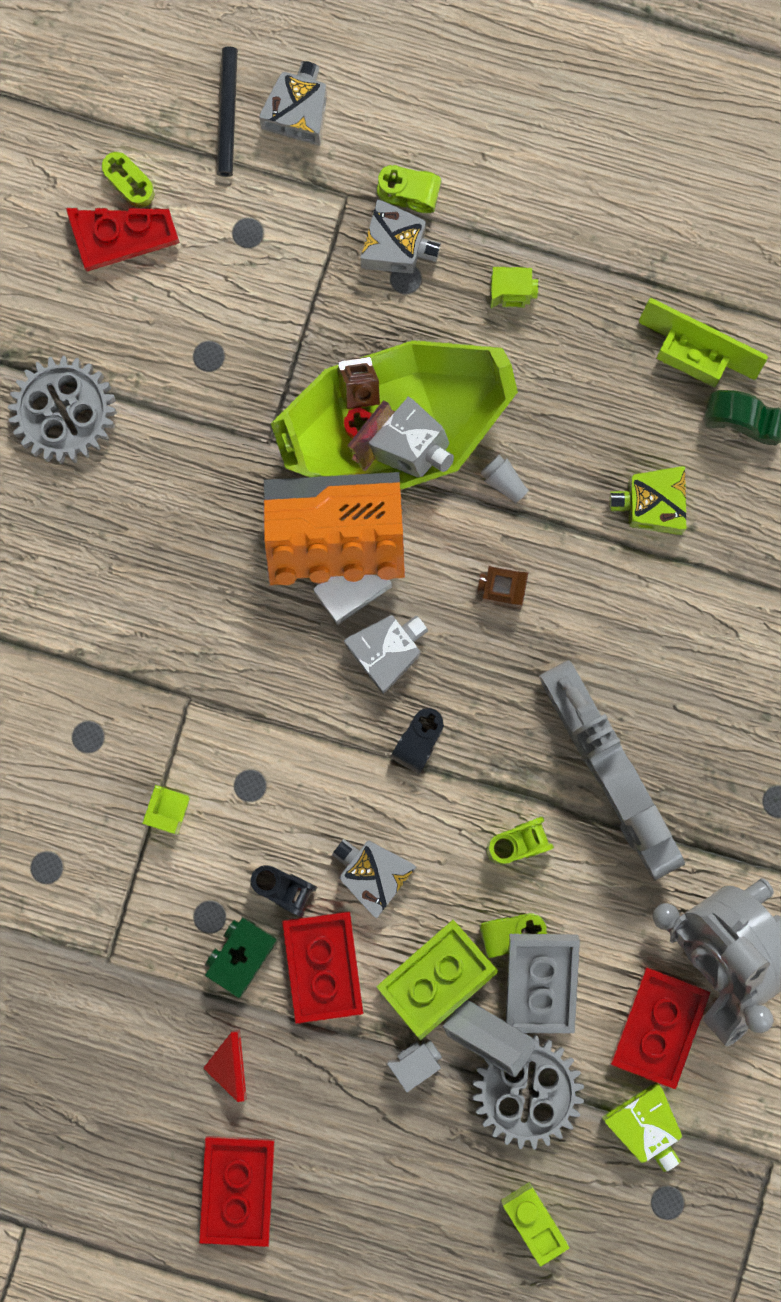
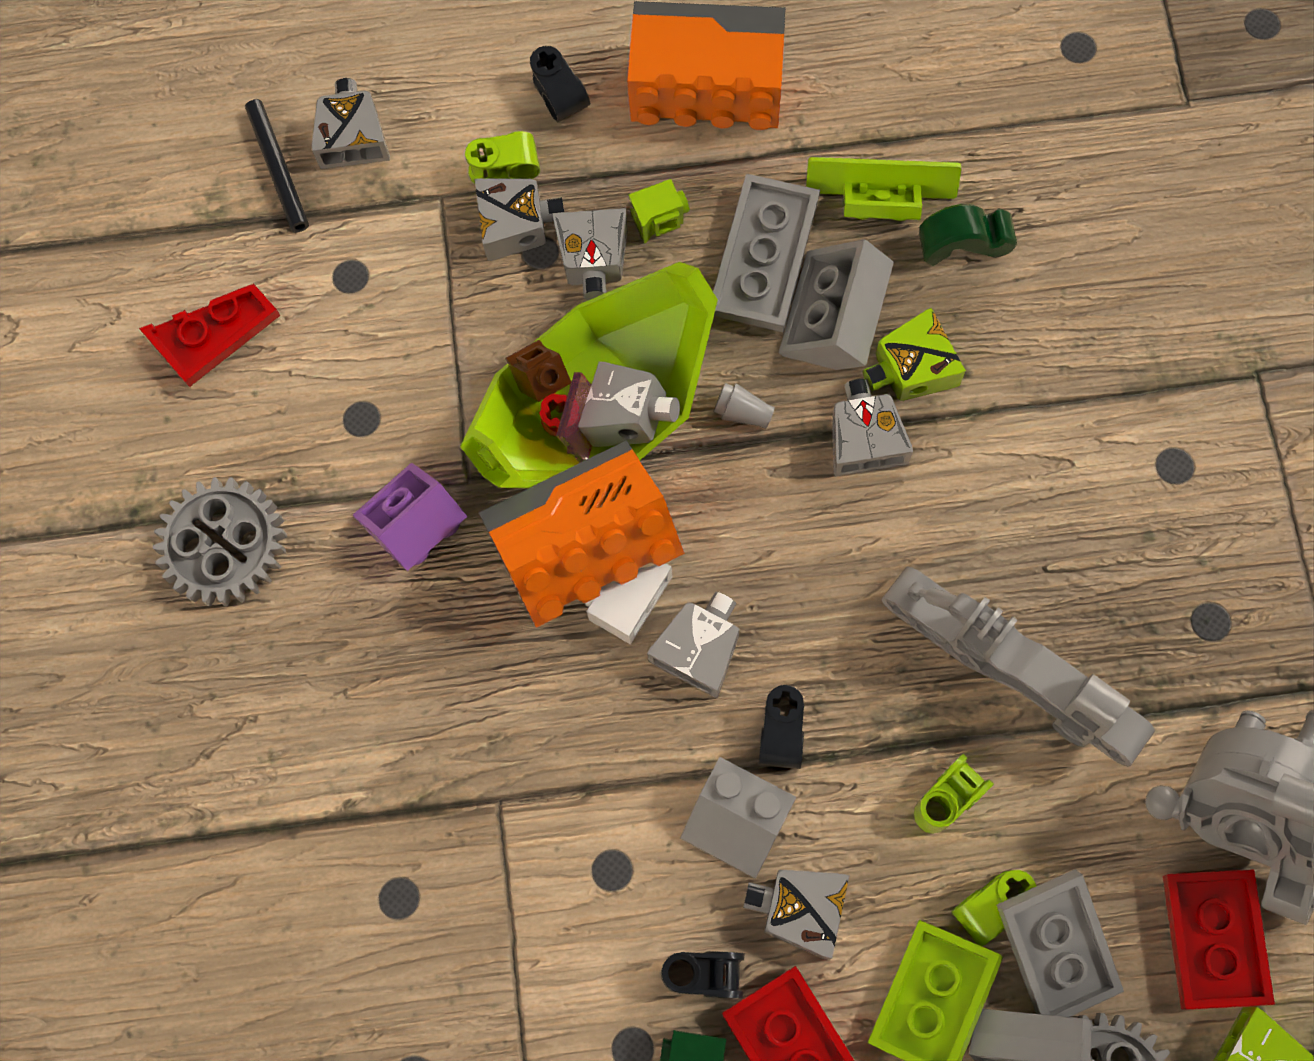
camera: 20 degrees left, 10 degrees down
lime beam [102,152,155,208] -> none
lime panel [142,785,190,835] -> none
reddish brown window [477,566,529,610] -> none
none -> medium lavender slope [353,462,468,571]
none -> black piece [530,46,590,123]
none -> light grey torso [553,208,628,300]
none -> orange piece [627,1,786,130]
none -> light grey slope [680,757,796,879]
none -> light grey plate [713,174,820,332]
none -> light grey slope [779,239,894,370]
none -> light grey torso [832,379,913,477]

